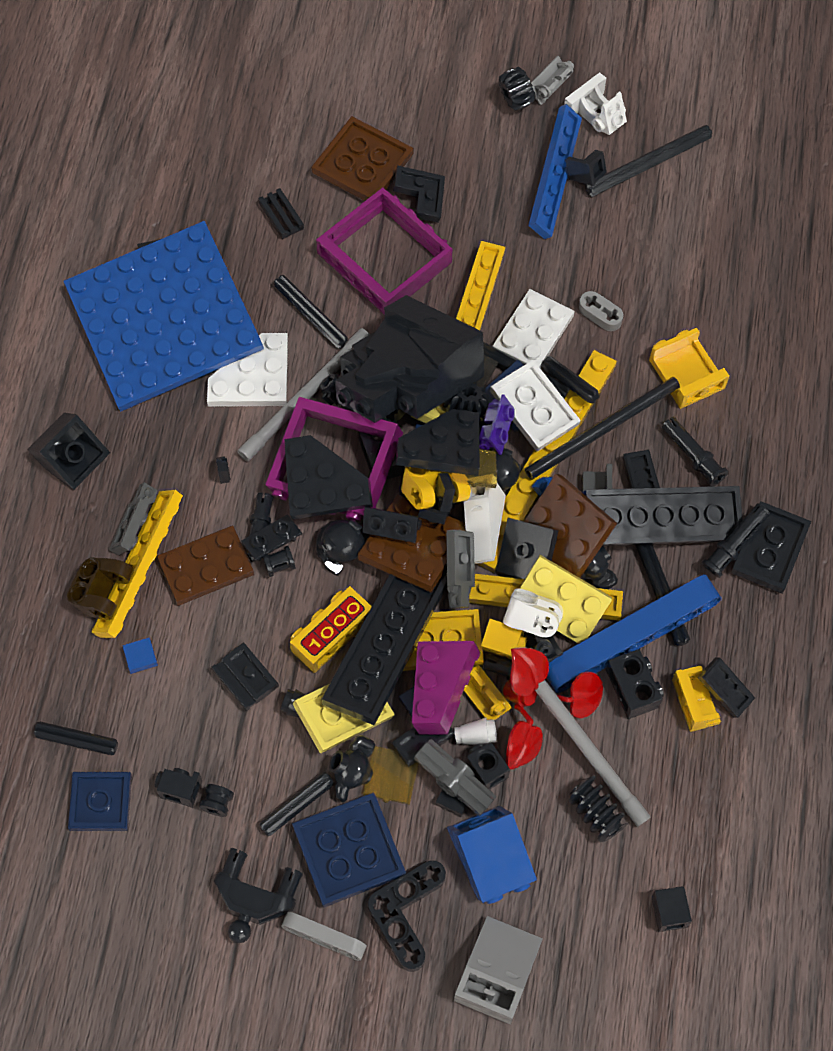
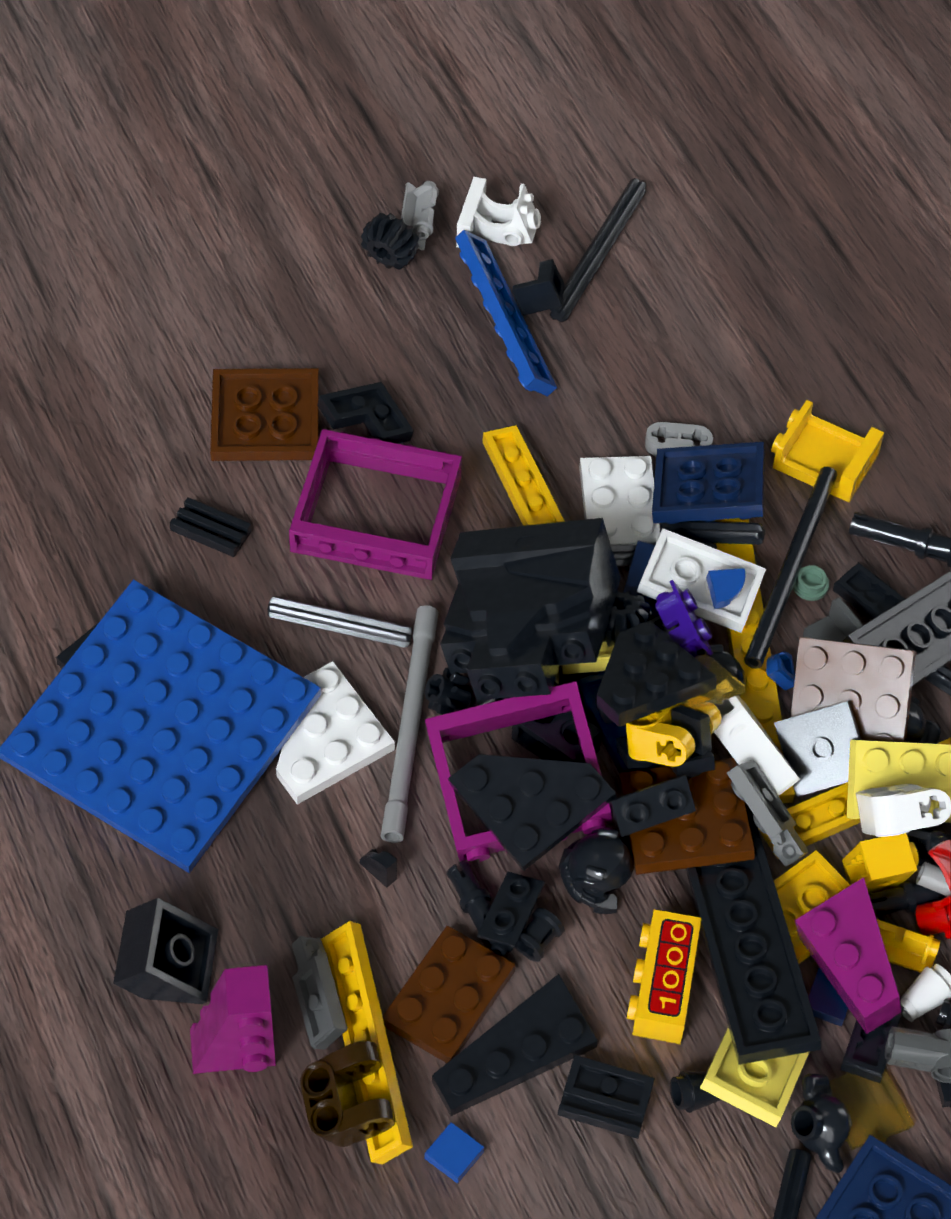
camera: 35 degrees left, 10 degrees down
none -> magenta wedge [190,965,276,1074]
none -> black wing [432,974,598,1116]
none -> dark blue plate [652,442,765,524]
none -> blue tile [706,568,746,609]
none -> sand green plate [793,565,829,601]

